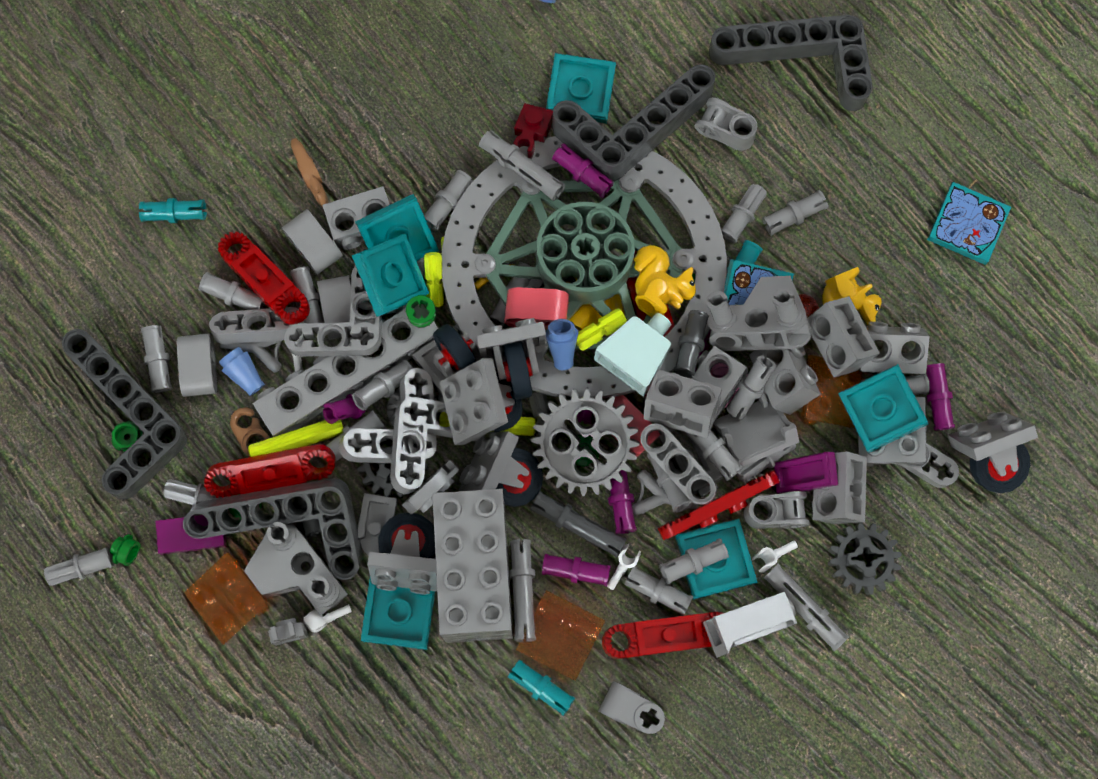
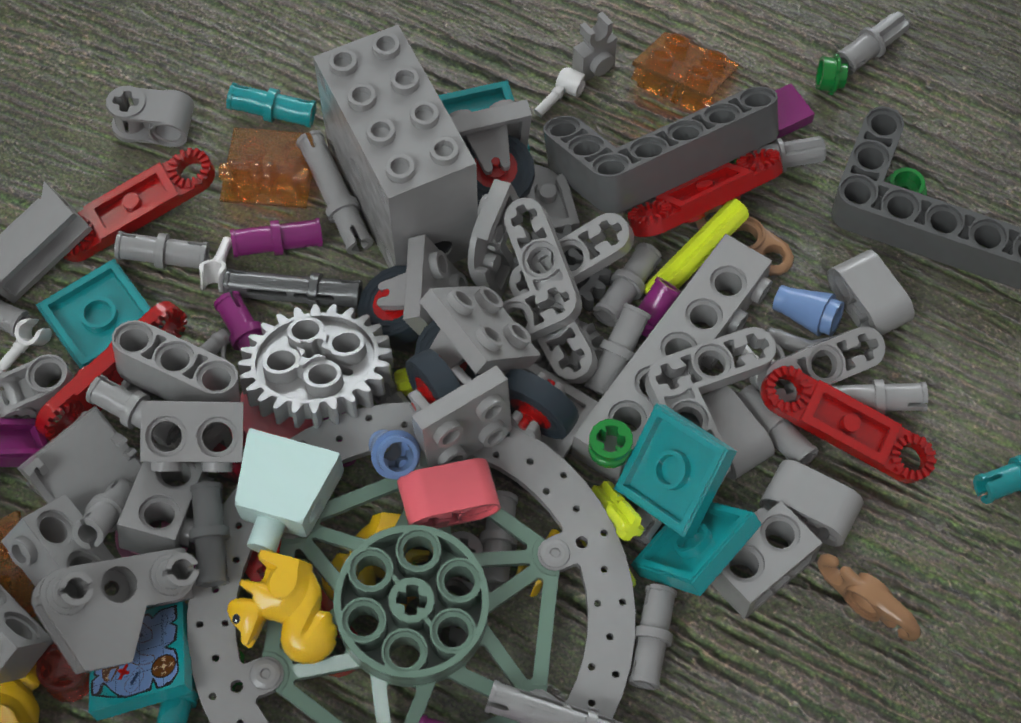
camera: 160 degrees right, 15 degrees down
light grey pin [141,325,173,393] -> none
light grey piece [244,522,348,615] -> none
neon yellow piece [576,308,627,351] -> none
light grey pin [659,538,729,584] -> none

